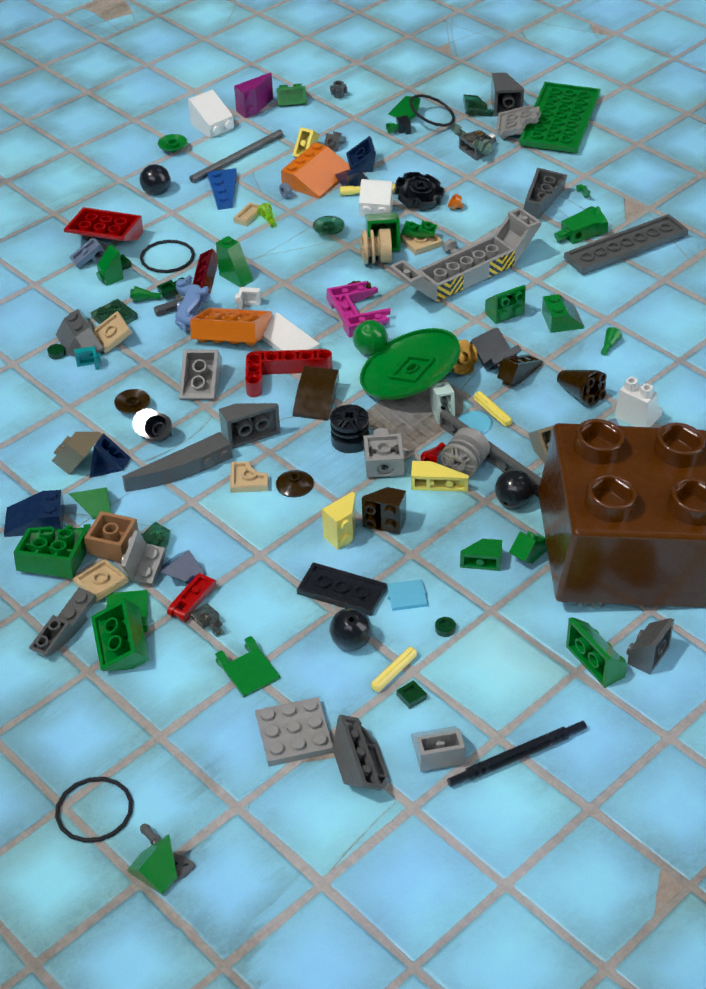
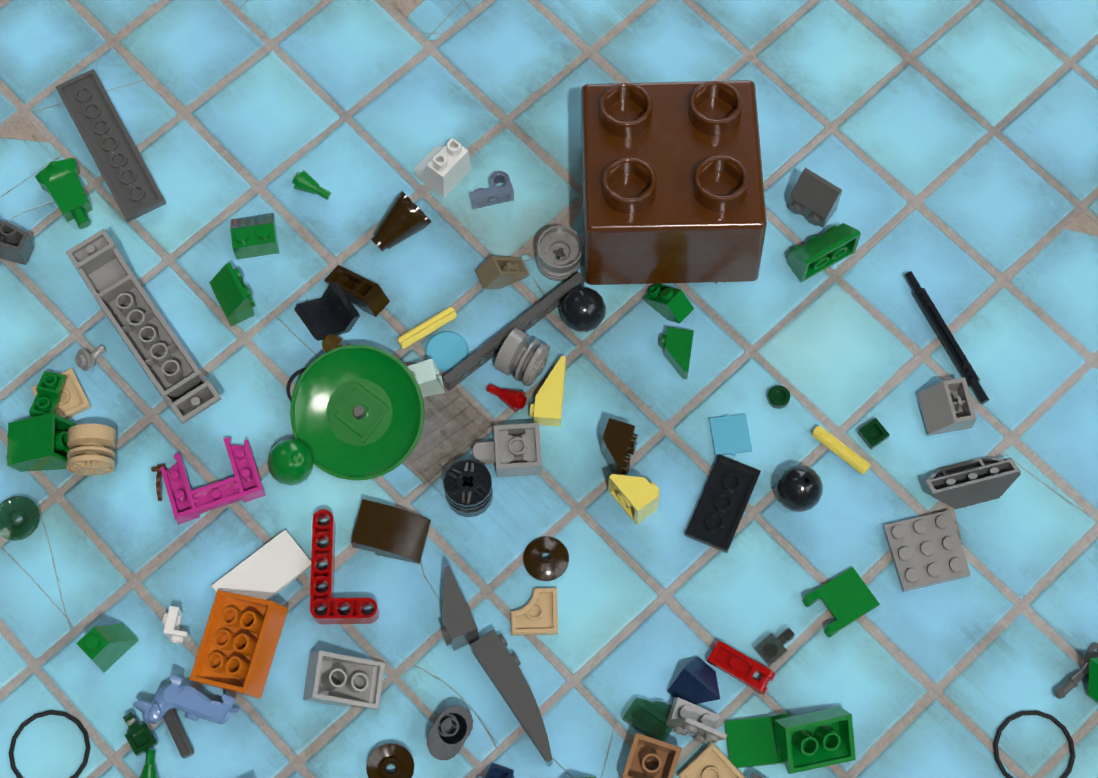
camera: 90 degrees left, 25 degrees up
dark red slope [192,249,218,294] -> none

